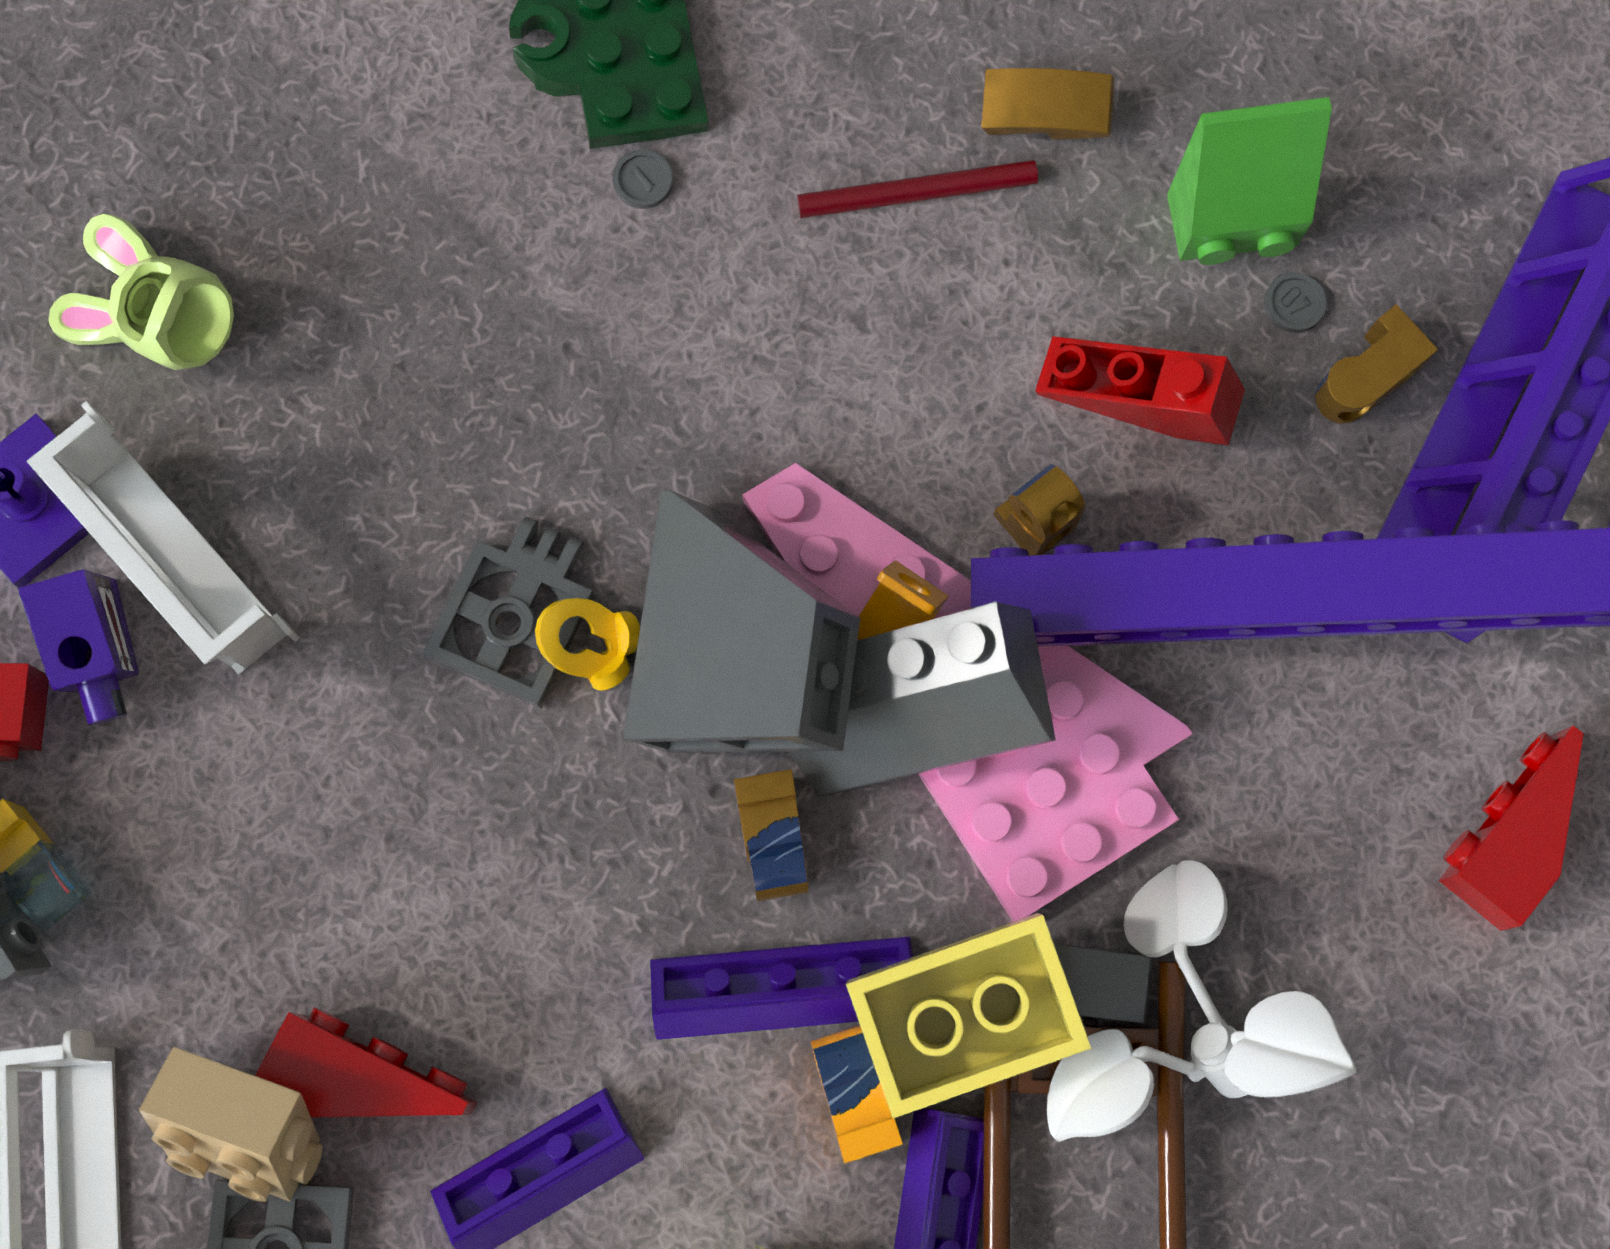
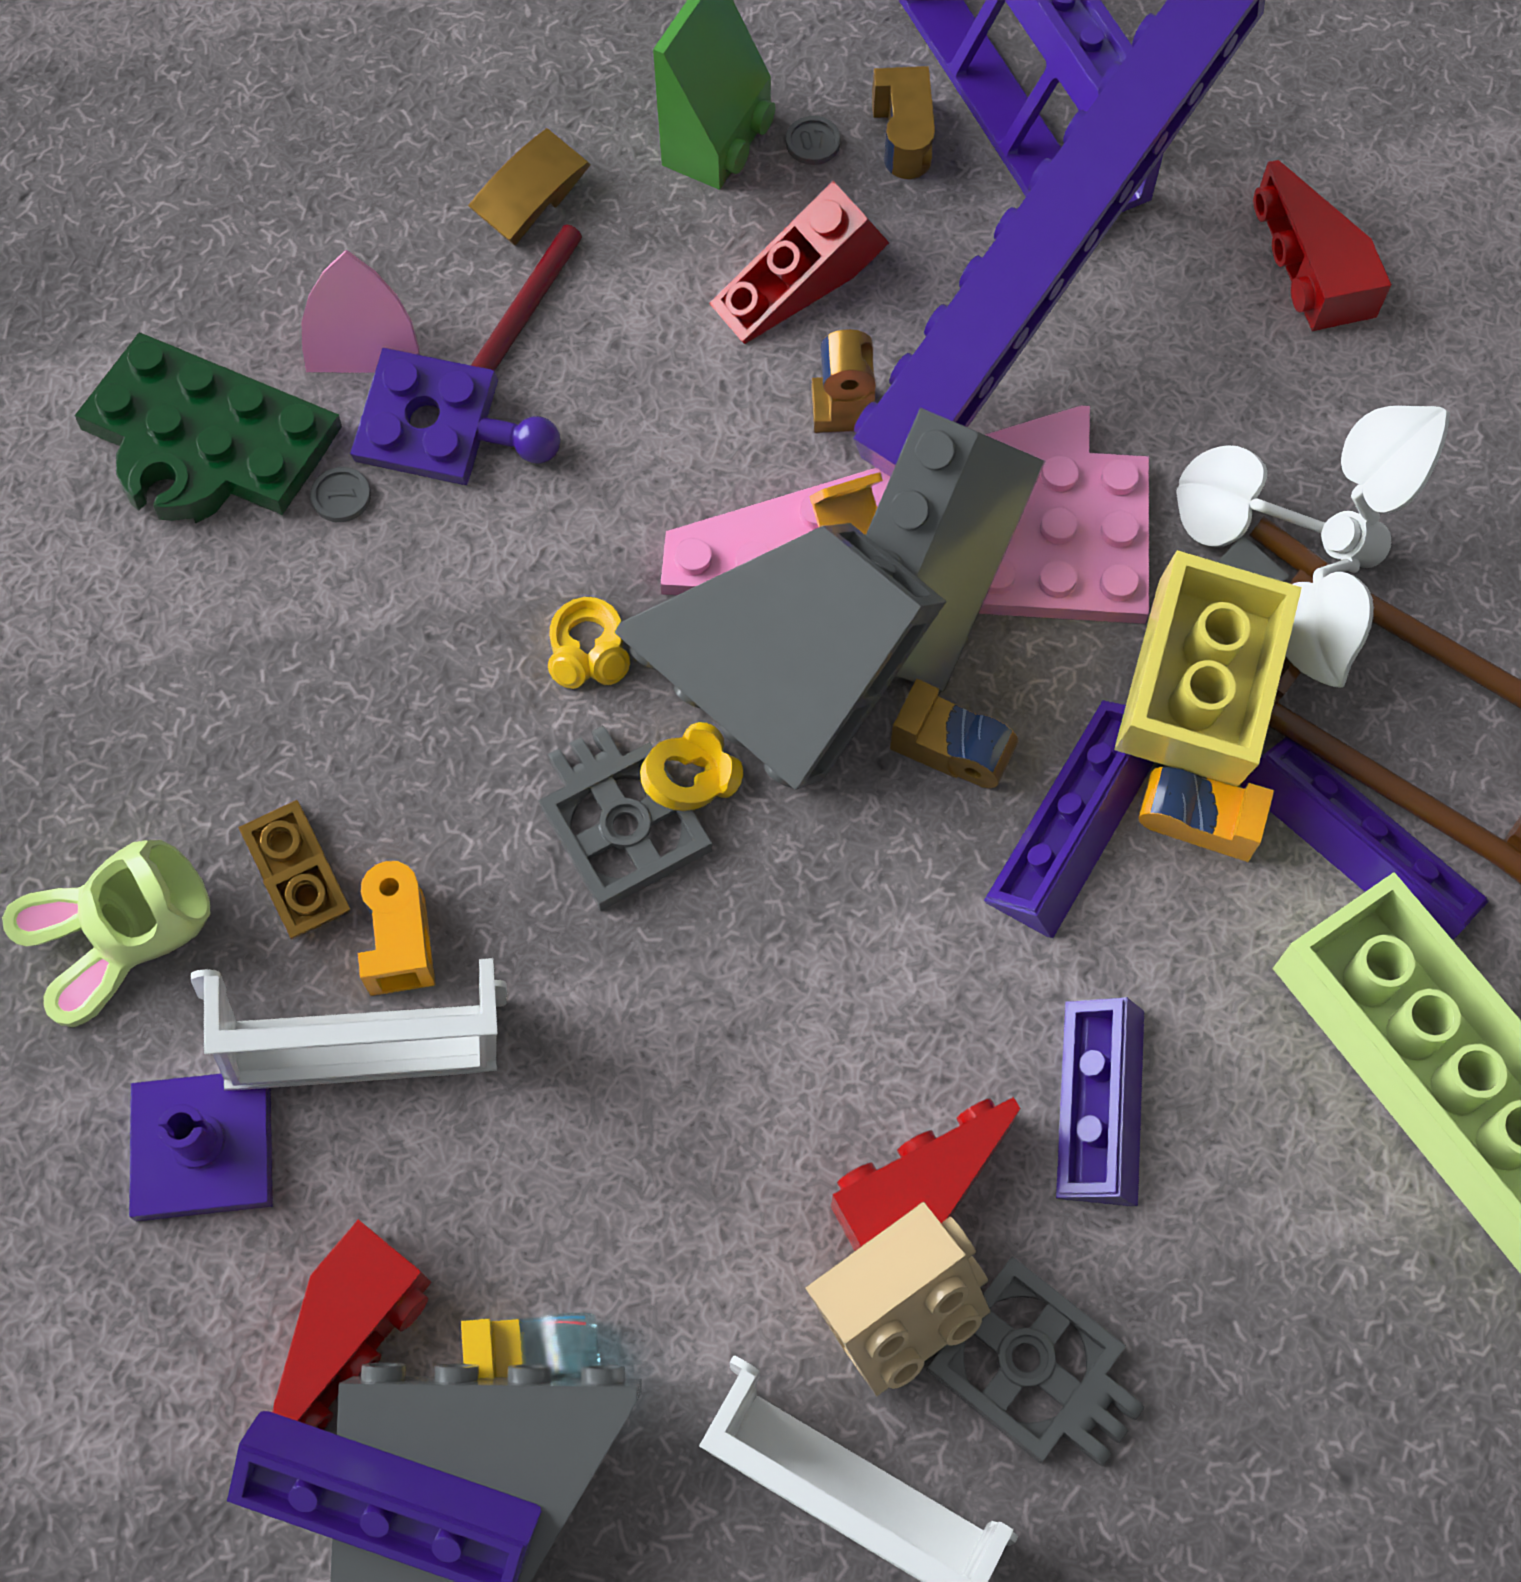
camera: 50 degrees left, 10 degrees down
dark purple torso [18,569,139,726] -> none
none -> pearl gold slope [238,800,351,940]
none -> bright pink shield [301,250,420,373]
none -> dark purple plate [350,348,561,486]
none -> light orange leg [358,861,435,996]
none -> yellow piece [548,597,630,689]

